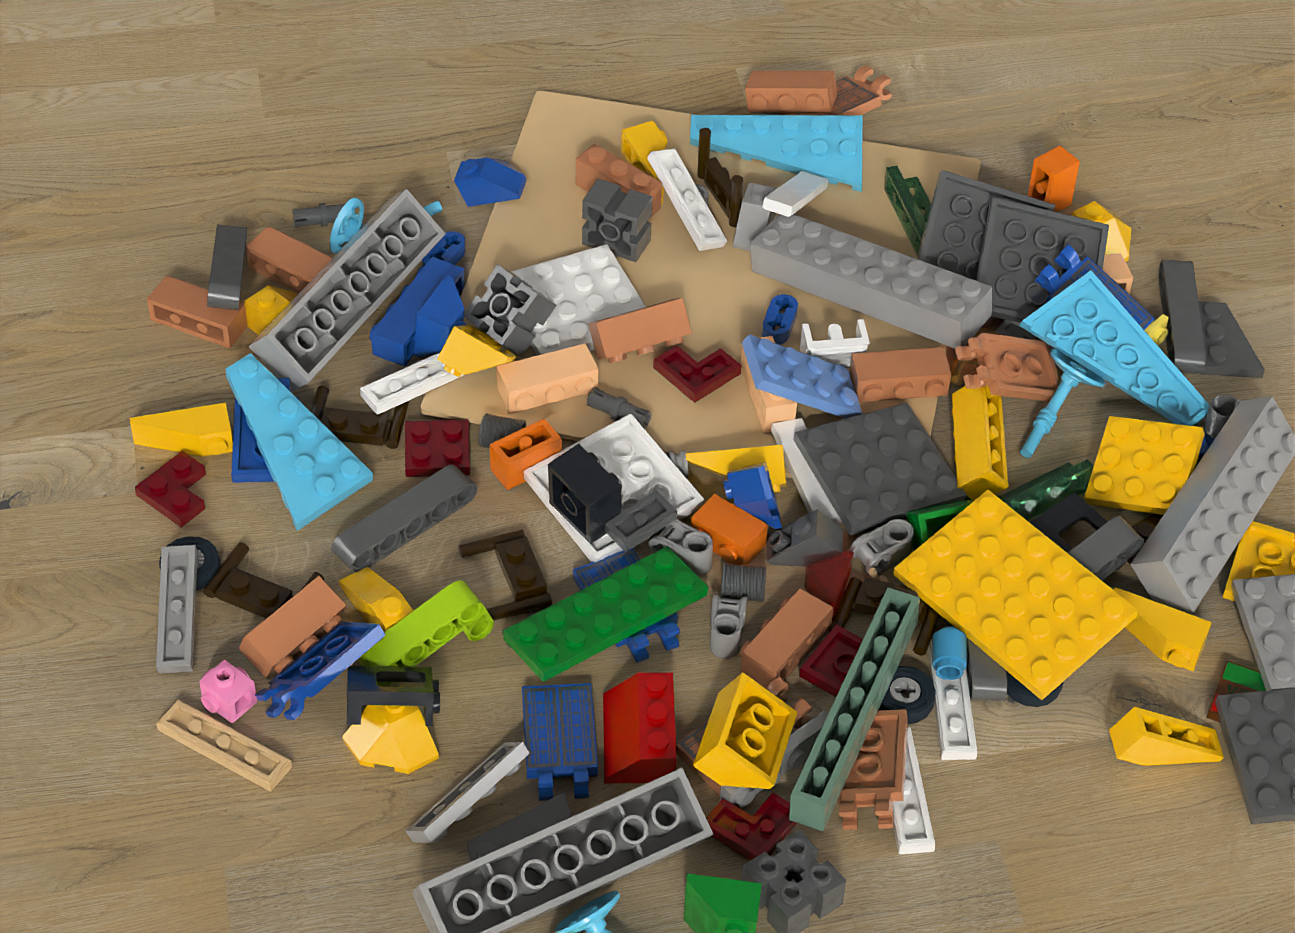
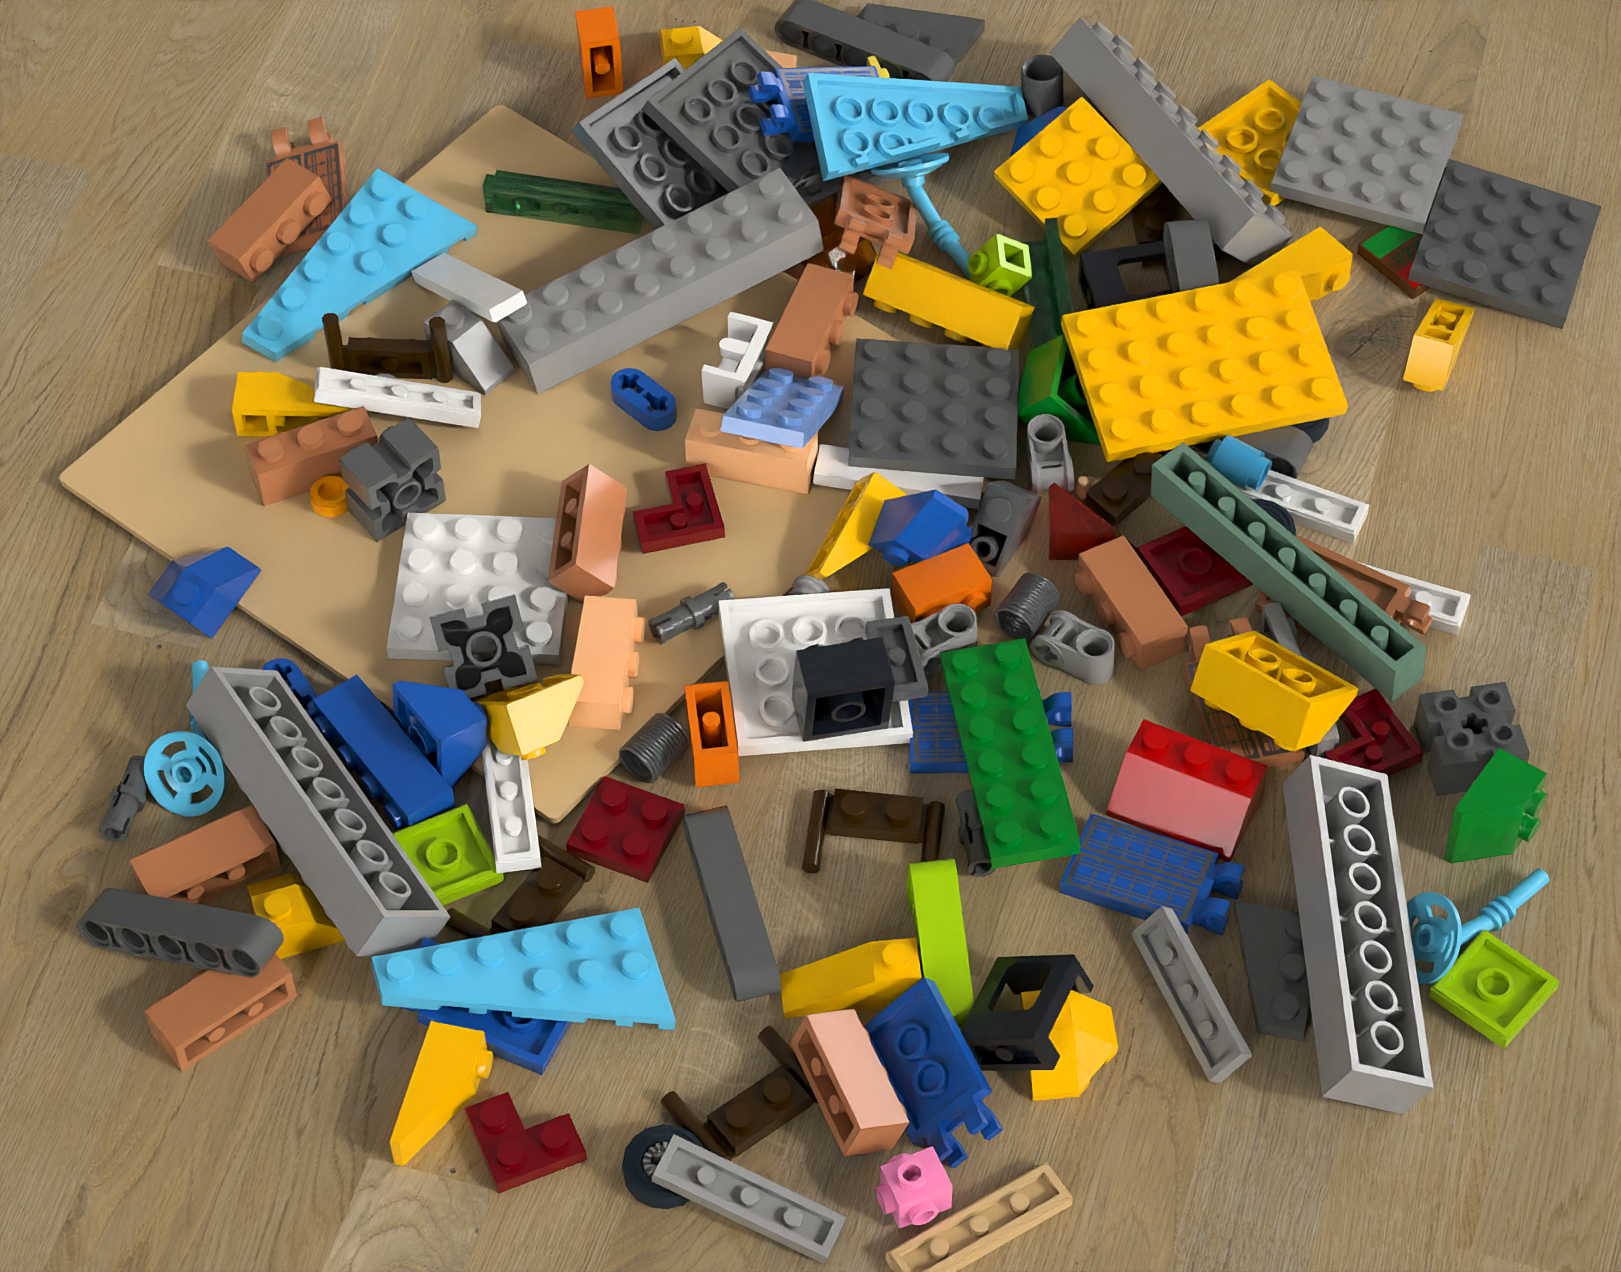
camera: 60 degrees left, 5 degrees up
none -> lime plate [392,804,504,905]
none -> lime brick [968,233,1032,297]

